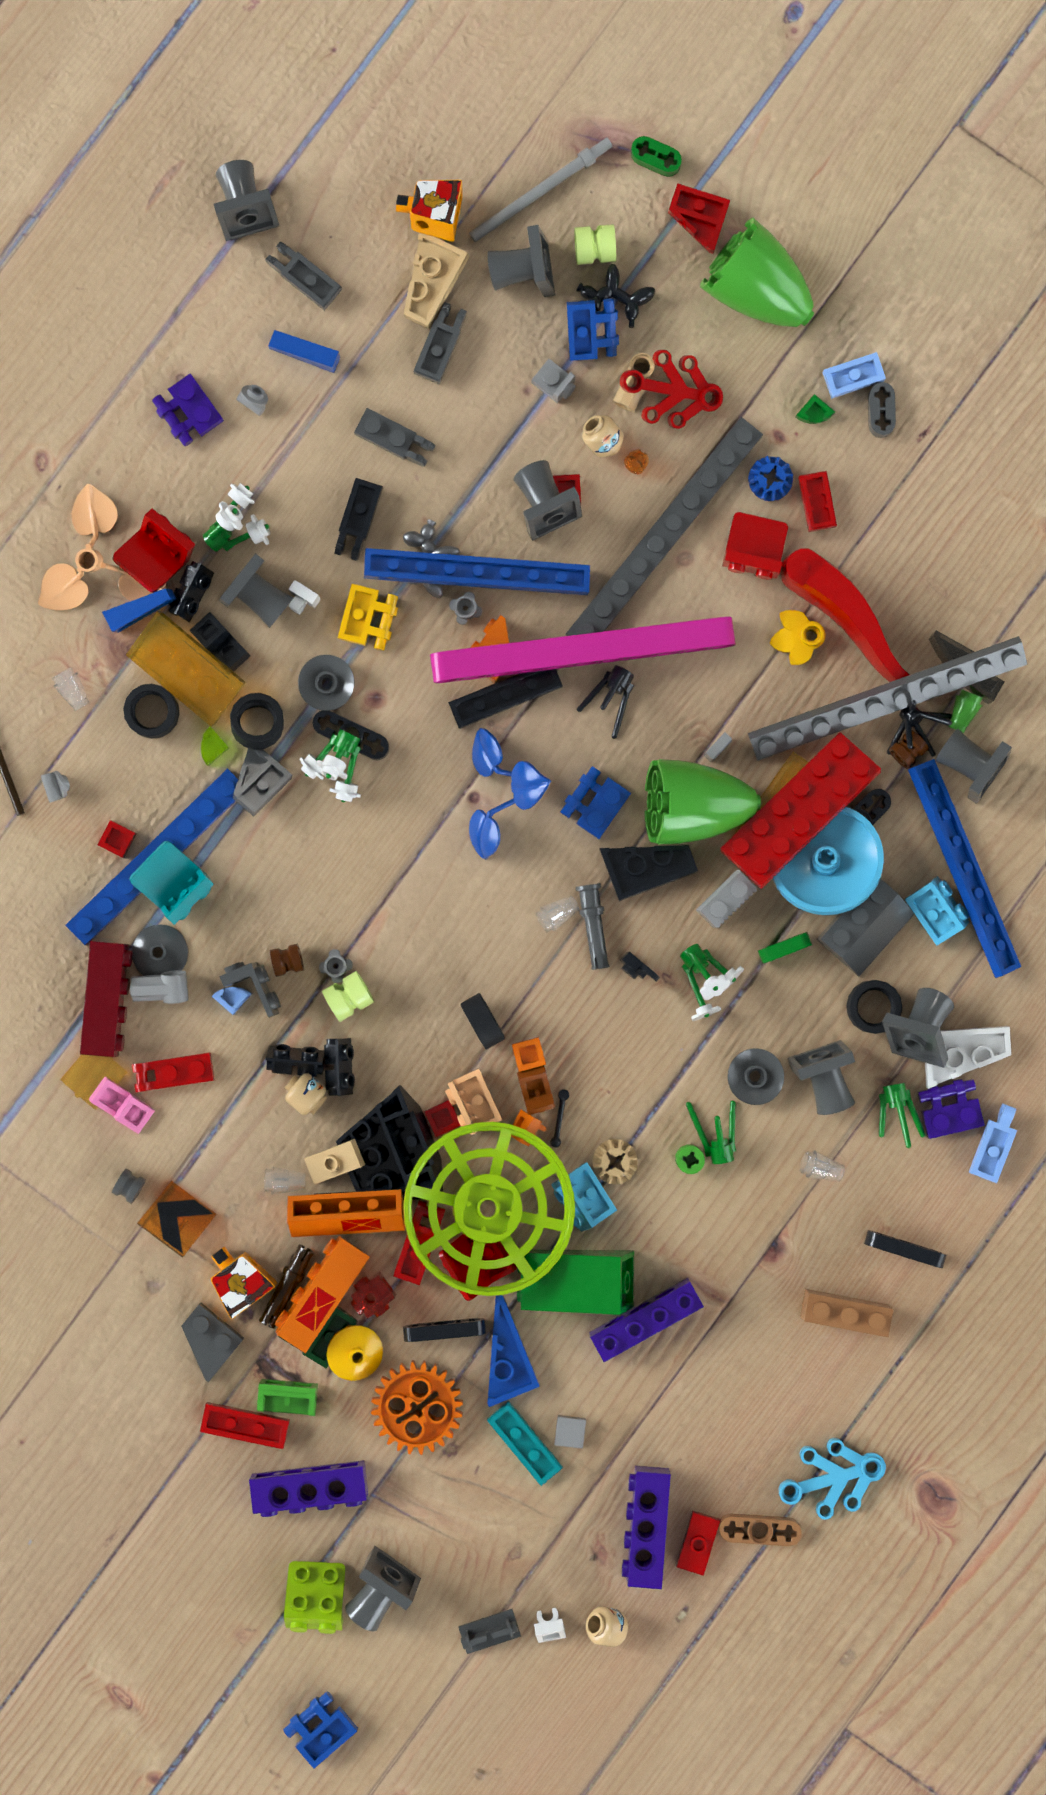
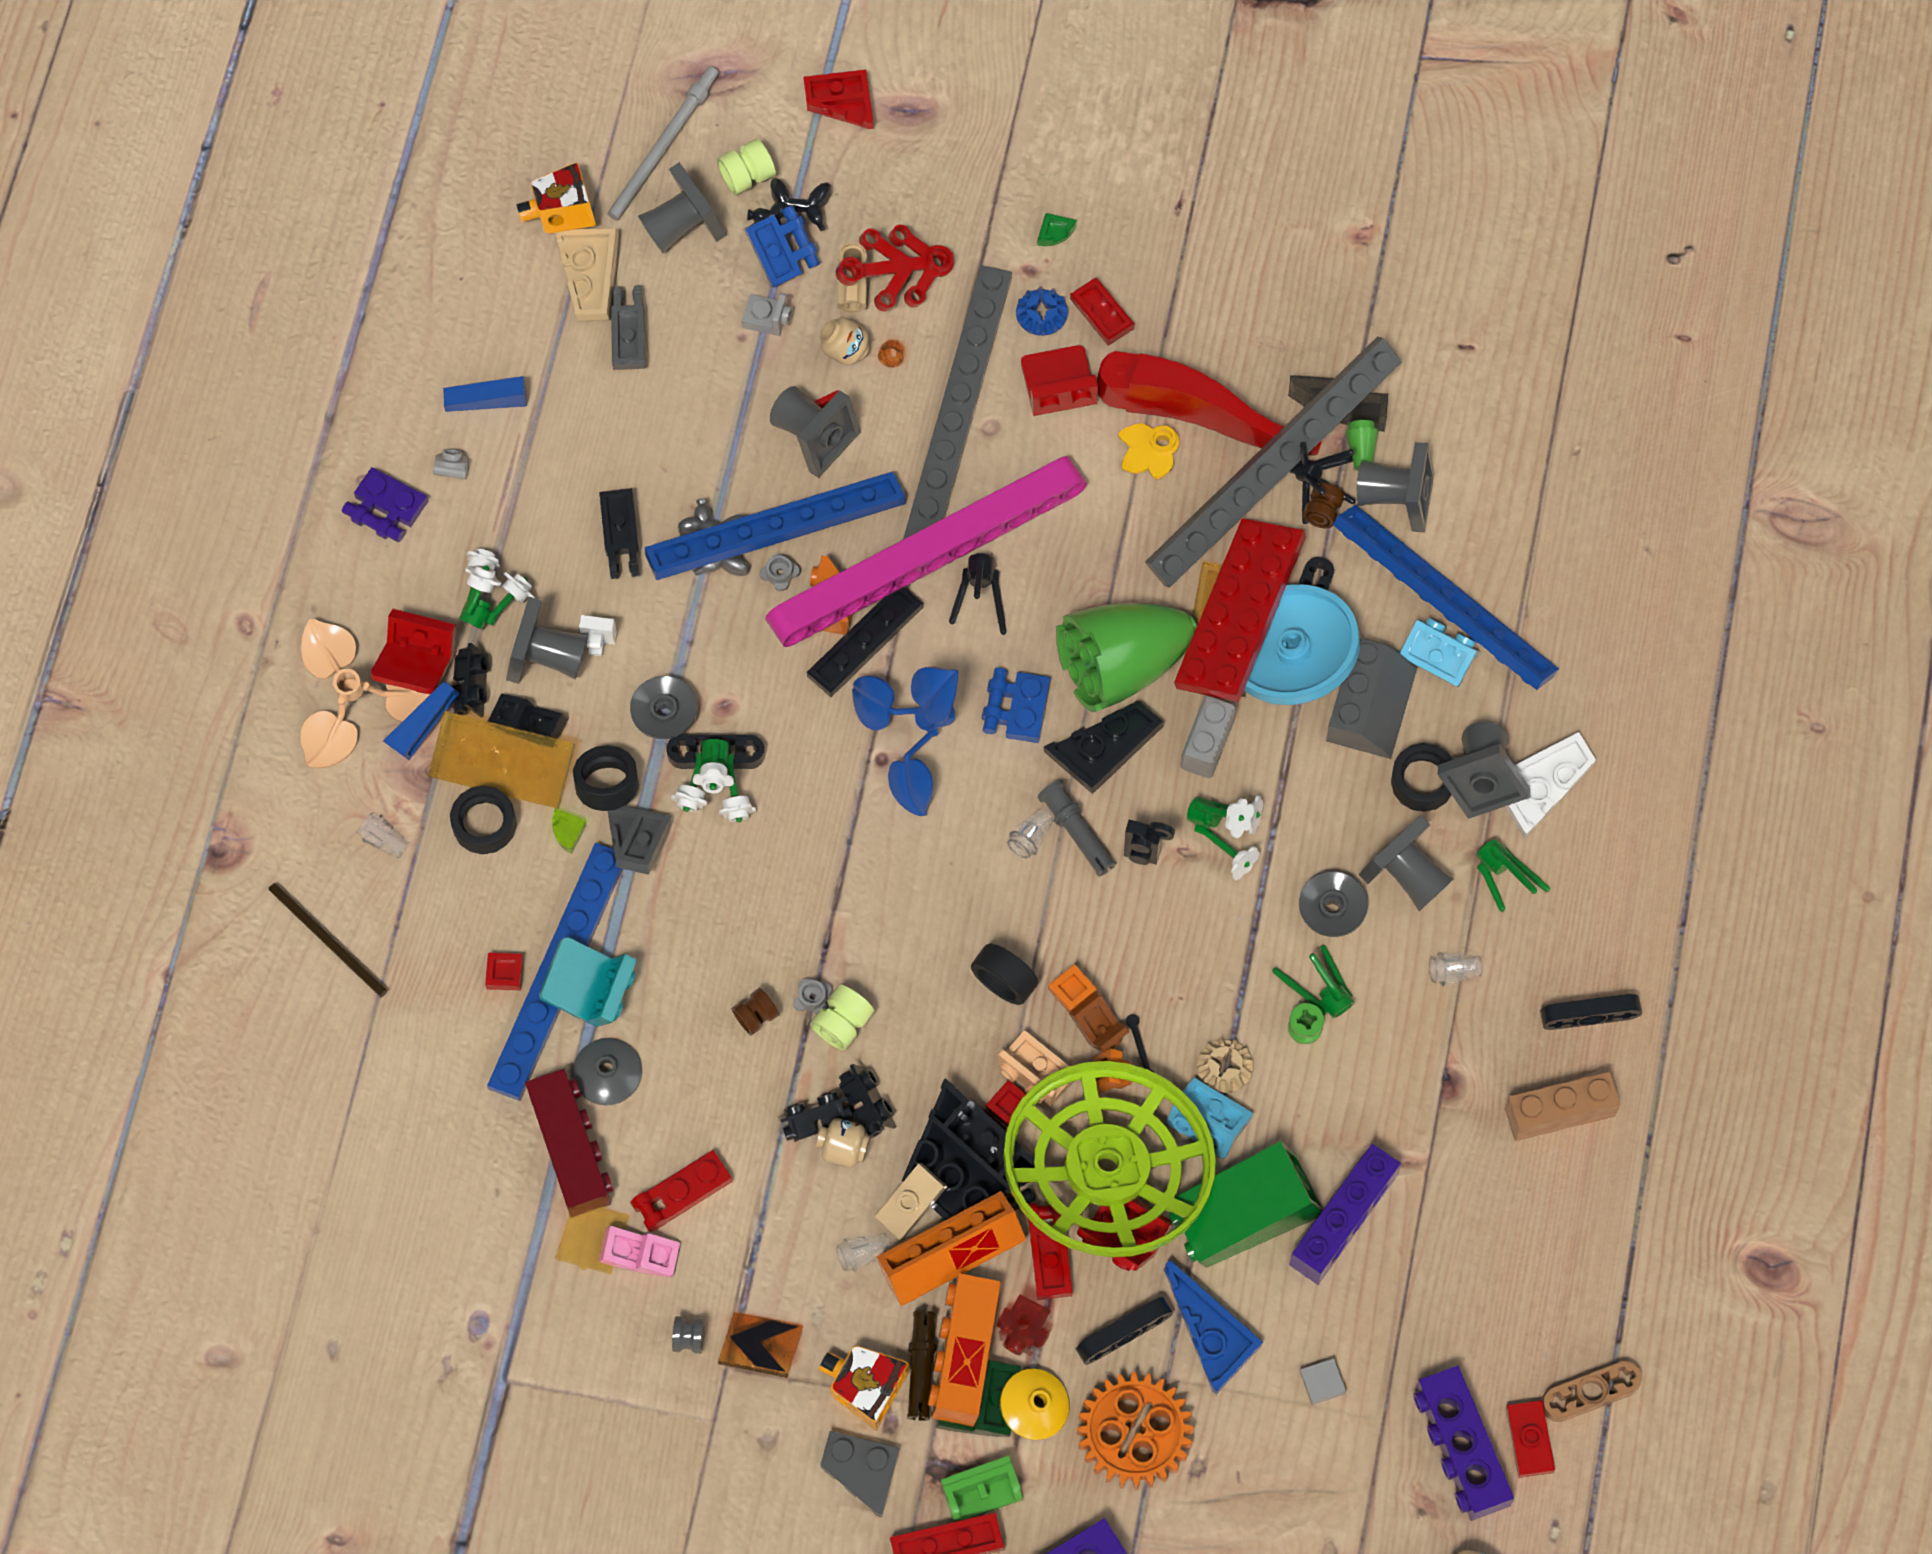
camera: 25 degrees left, 20 degrees down
light grey plate [41,771,70,803] -> none
light grey piece [130,970,189,1004] -> none
light blue tile [212,987,252,1015] -> none
dark grey plant [214,160,280,241] -> none
dark grey bracket [219,962,281,1018] -> none
dark grey hinge [265,242,342,311] -> none
yellow plate [337,584,398,651] -> none
dark grey hinge [354,408,436,467] -> none
teal tile [487,1400,563,1486] -> none
green beam [631,136,682,177] -> none
bright green cylinder [700,218,814,327] -> none
light grey tile [704,732,732,762] -> none
green beam [758,932,812,964] -> none
medium azure plant [778,1438,886,1520] -> none
light blue plate [822,352,886,399] -> none
dark grey beam [868,382,896,438] -> none
dark purple plate [918,1079,985,1139] -> none
light blue plate [969,1103,1017,1183] -> none

